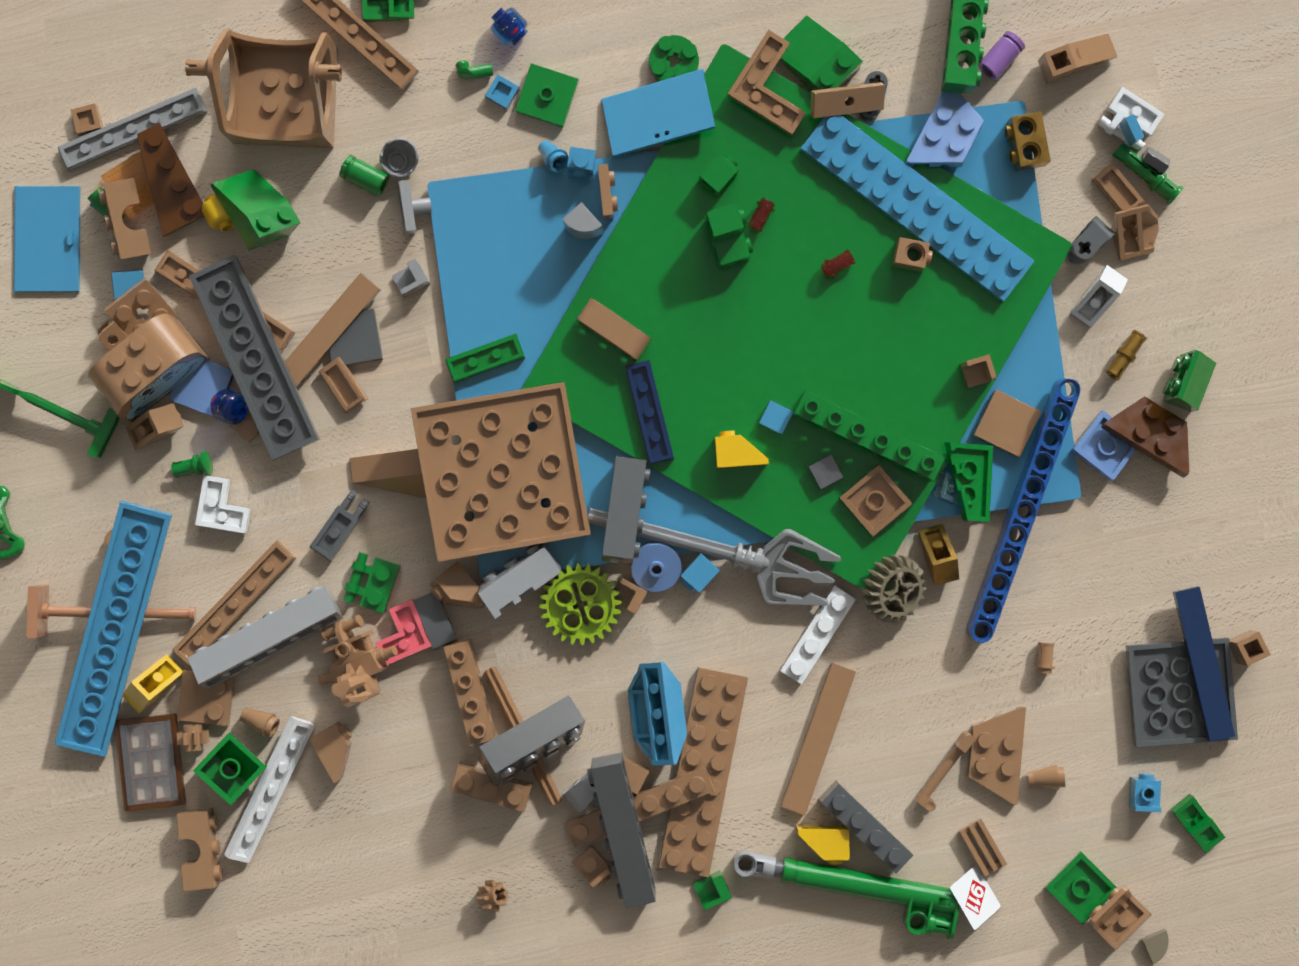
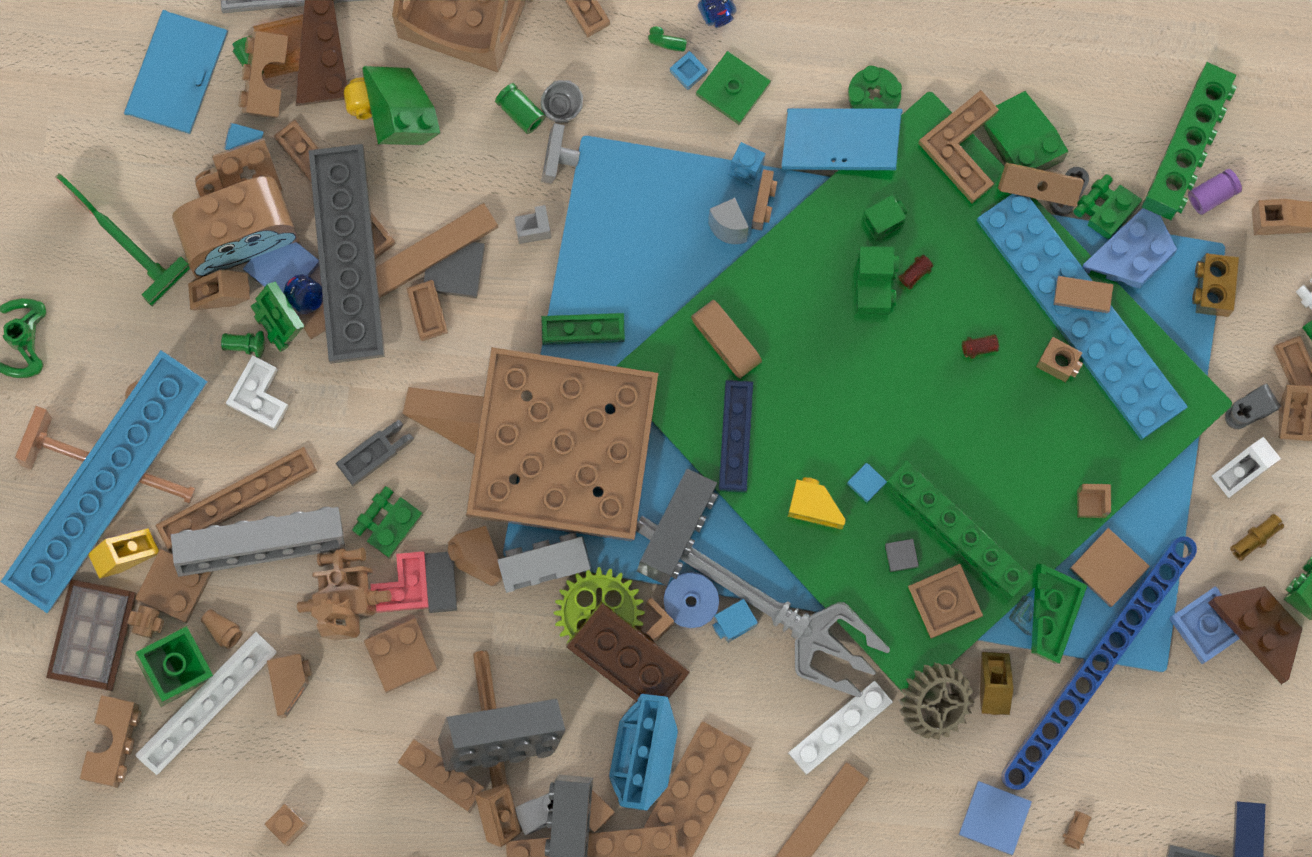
camera: 15 degrees right, 10 degrees down
medium nougat brick [444,639,497,746] -> none
dark azure cone [538,141,568,173] -> none
none -> green plate [250,281,304,352]
none -> medium nougat brick [264,804,309,846]
none -> medium nougat plate [364,618,438,693]
none -> medium nougat slope [475,784,521,847]
none -> reddish brown plate [566,601,690,702]
none -> medium blue tile [958,781,1032,856]
none -> medium nougat tile [1053,276,1113,313]
none -> green plate [1073,174,1142,240]

